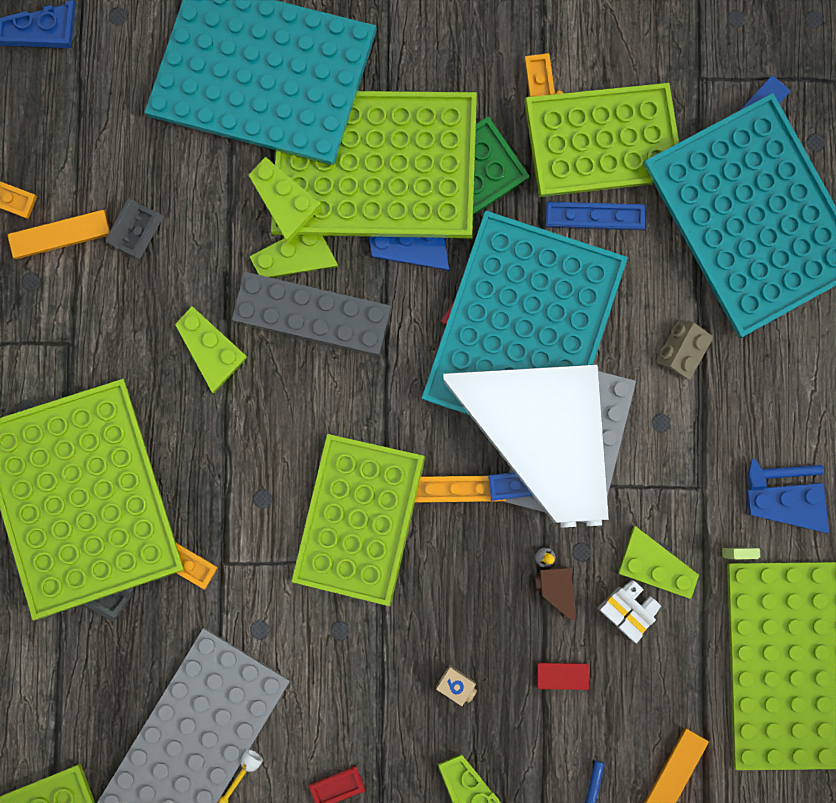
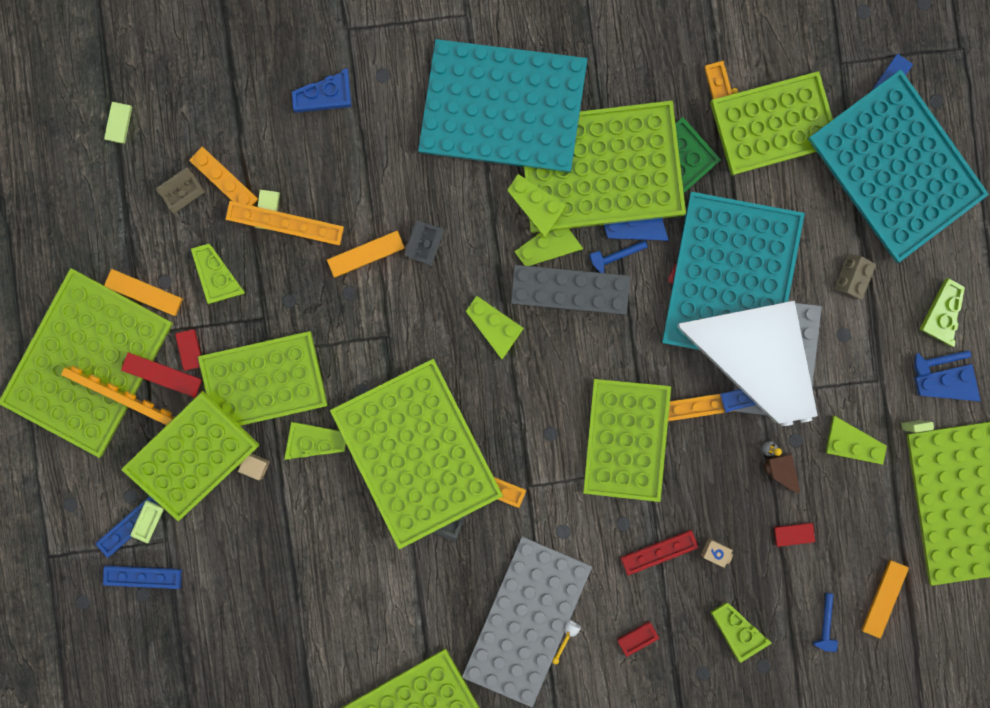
camera: 10 degrees left, 5 degrees up
blue tile [545,202,645,231] -> none
white hips [597,580,661,643] -> none
none -> blue piece [589,241,648,273]
none -> red tile [620,530,699,576]
none -> lime wing [919,278,965,347]

